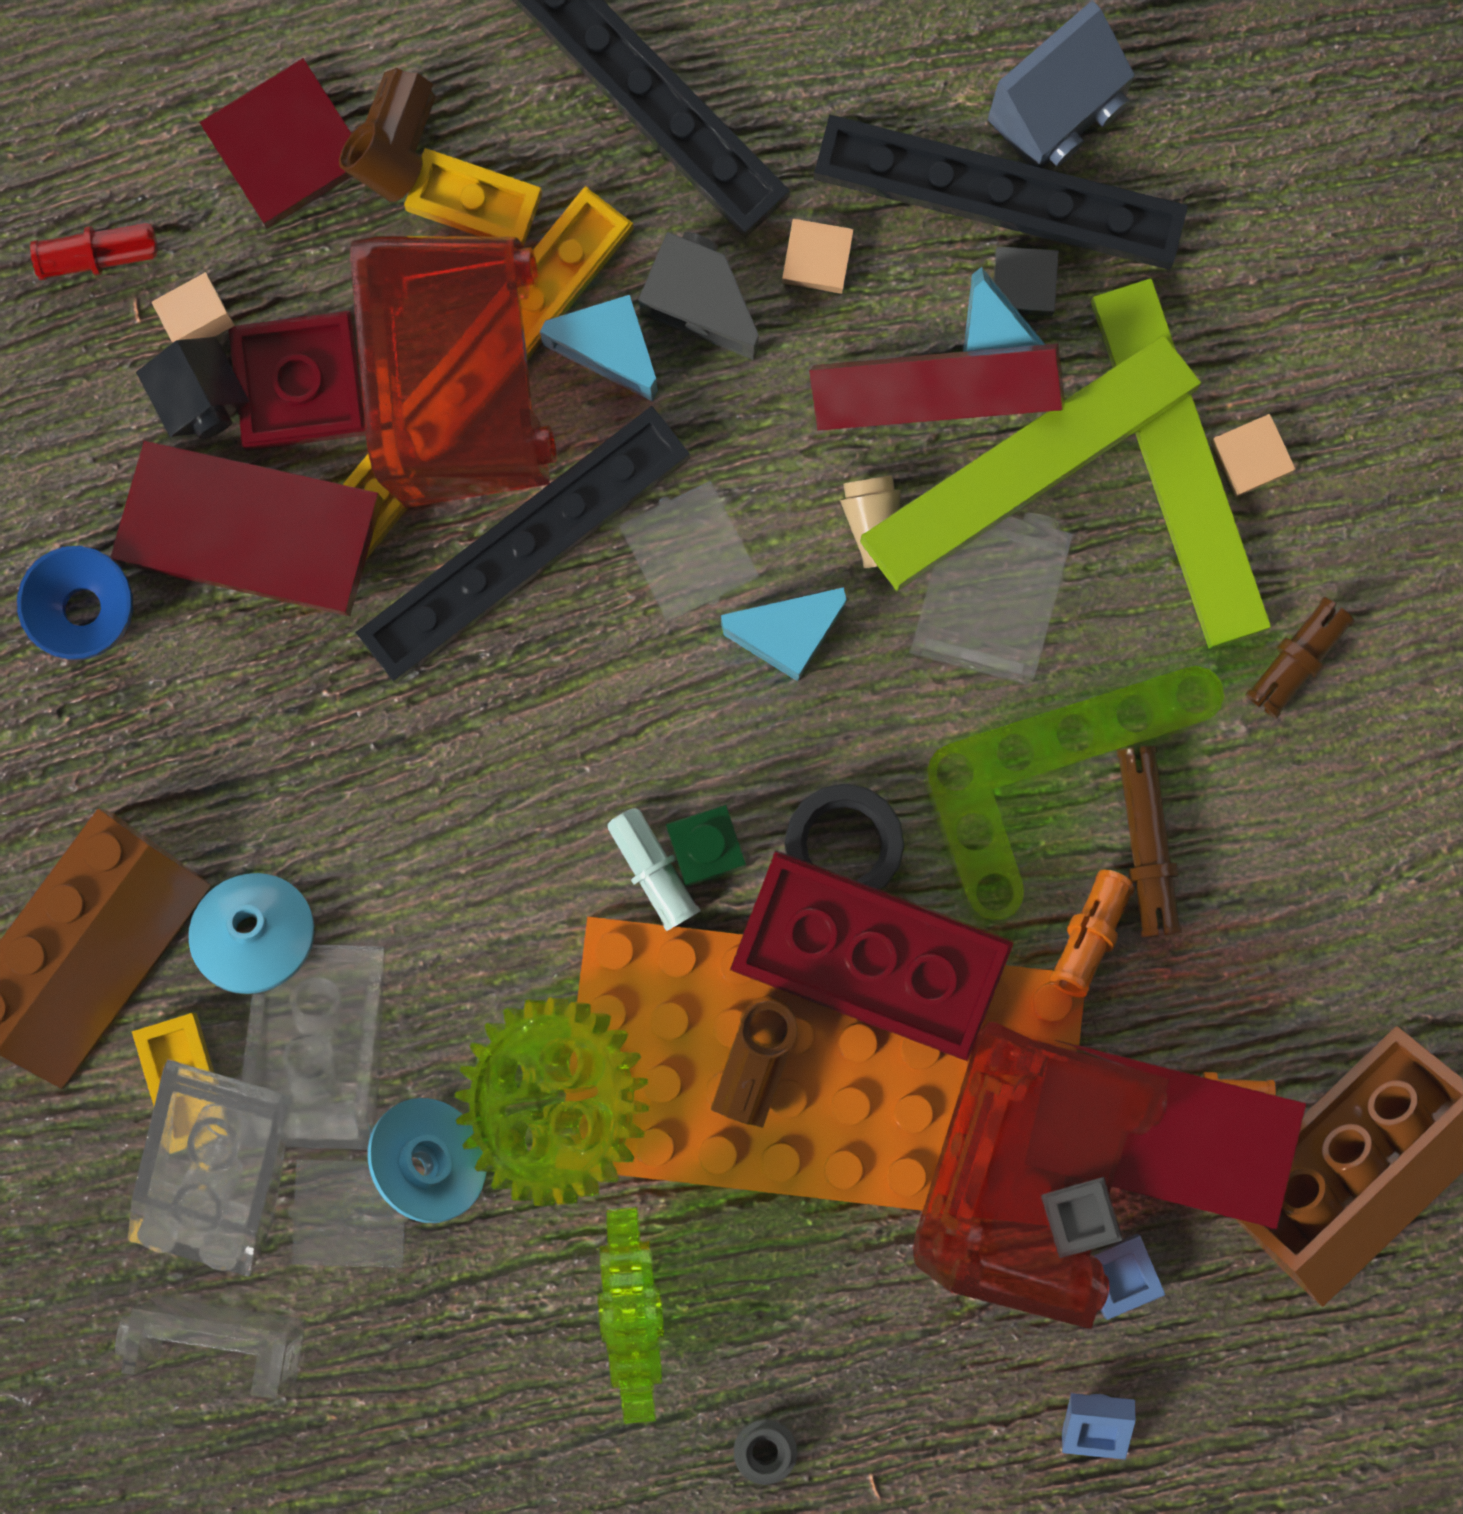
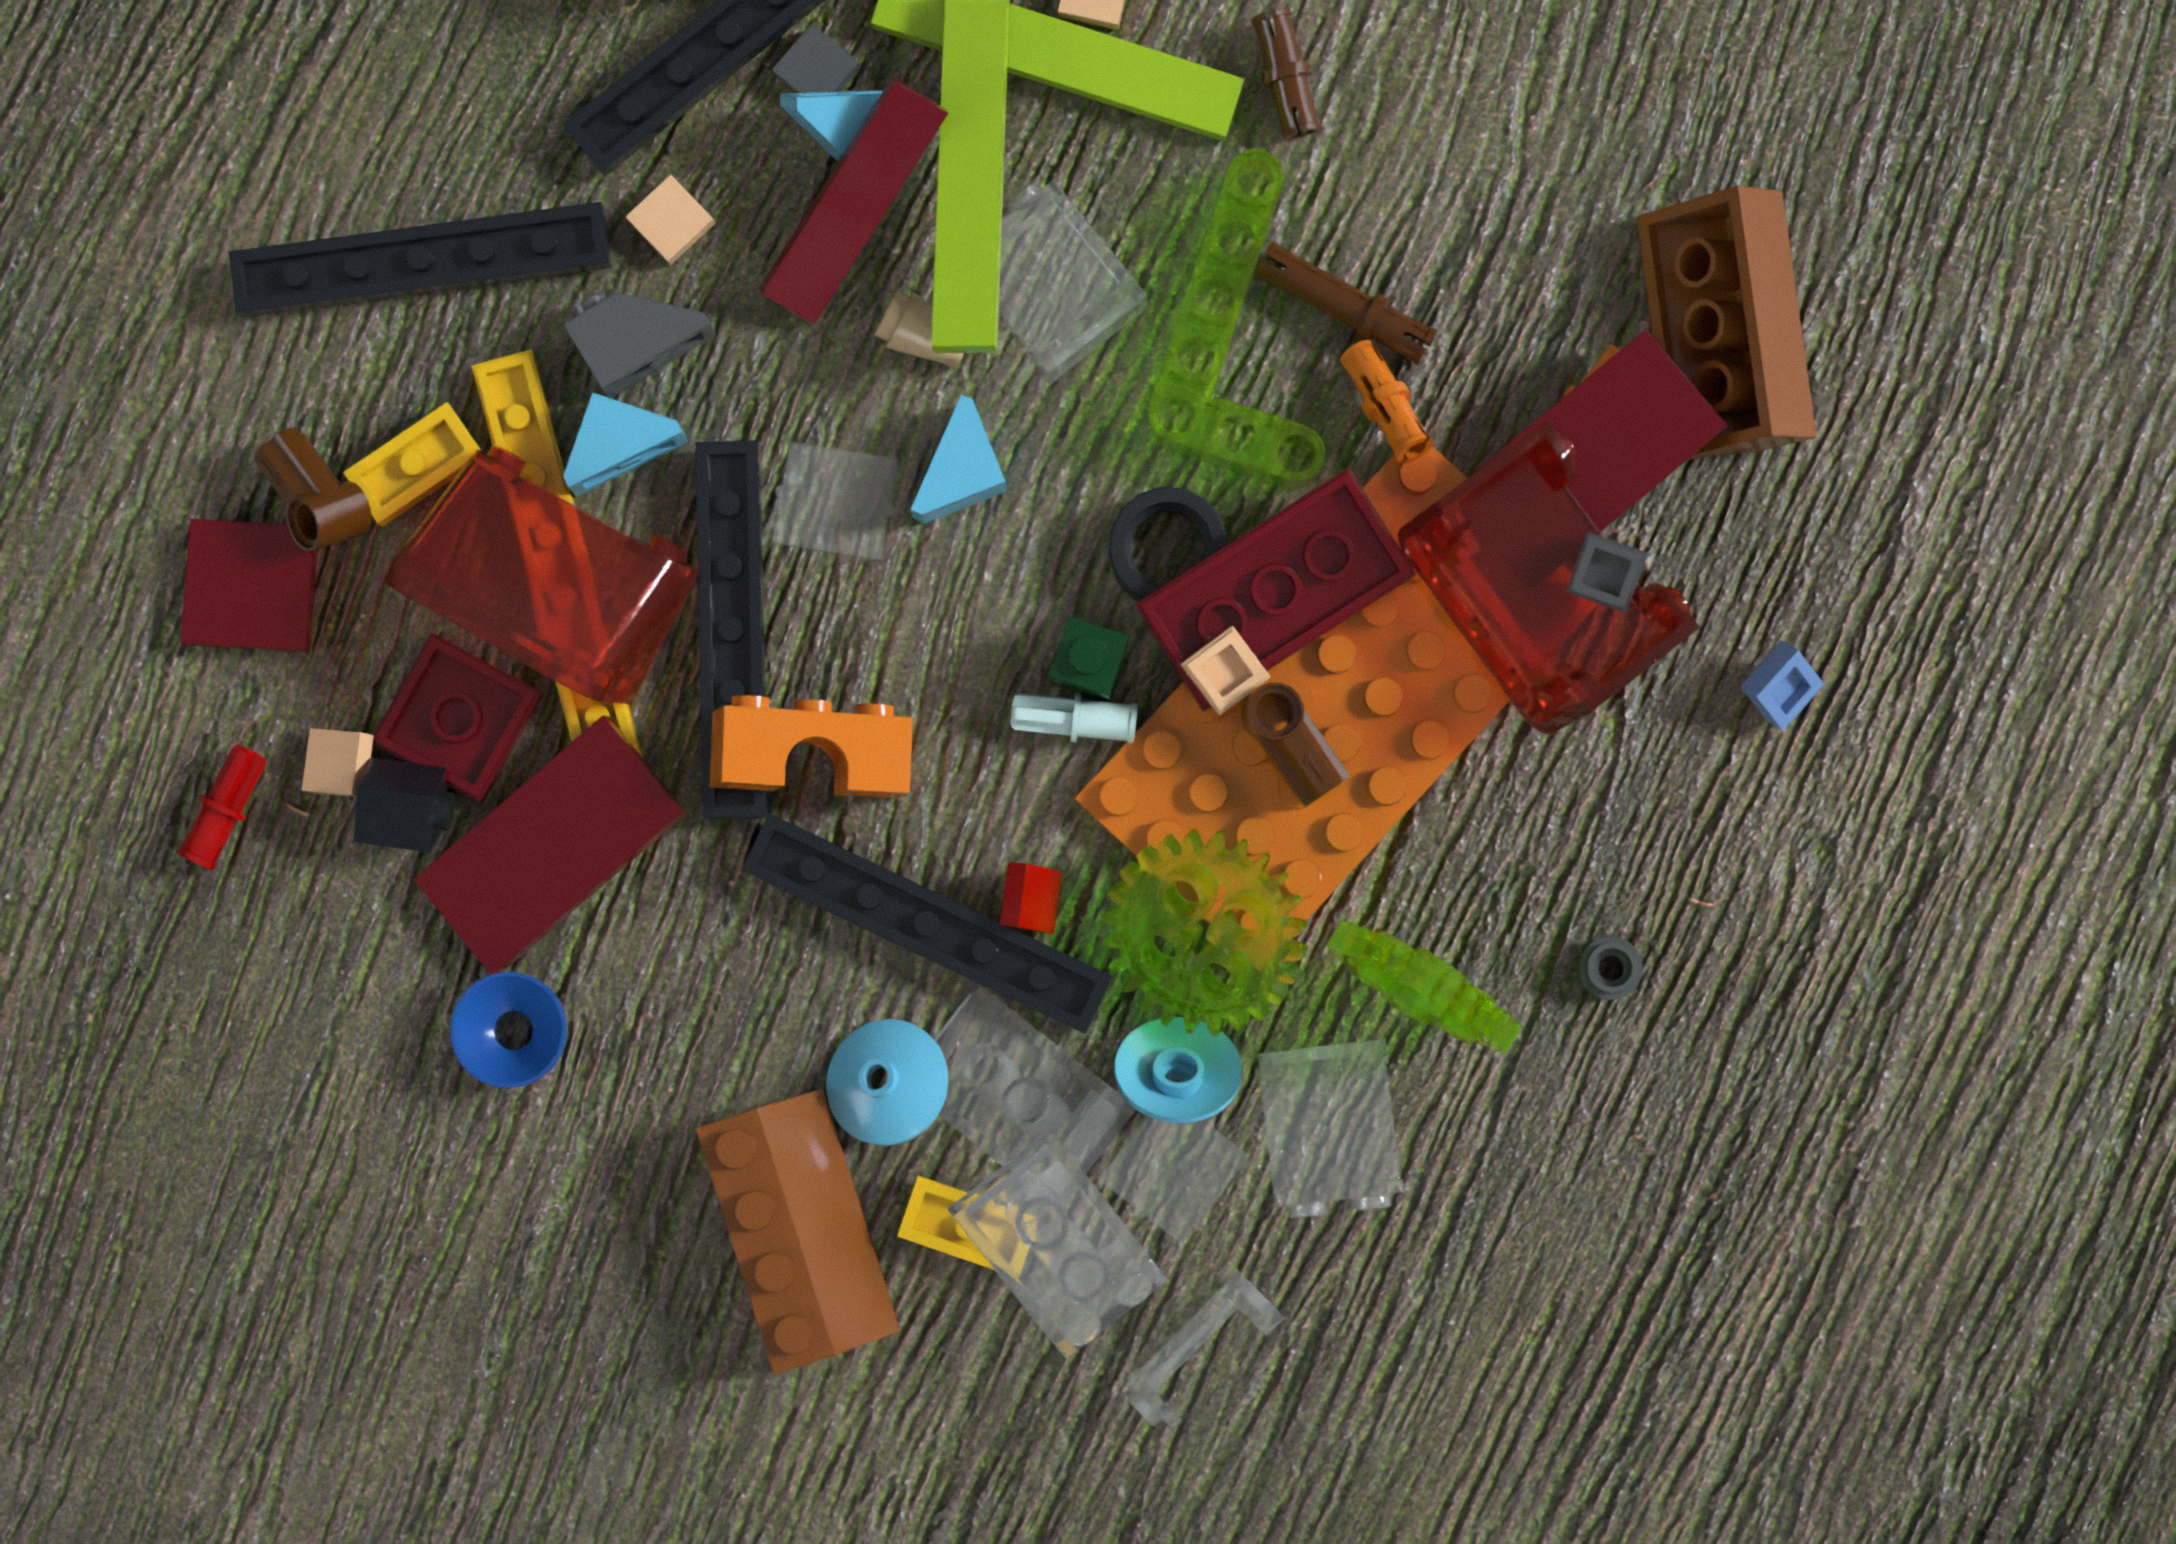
camera: 50 degrees left, 0 degrees up
medium blue plate [1079,1234,1165,1320] -> none
none -> orange arch [709,695,913,799]
none -> black plate [742,813,1113,1034]
none -> red tile [1000,862,1063,934]
none -> light nougat tile [1180,626,1271,715]
none -> clear panel [1256,1039,1404,1218]

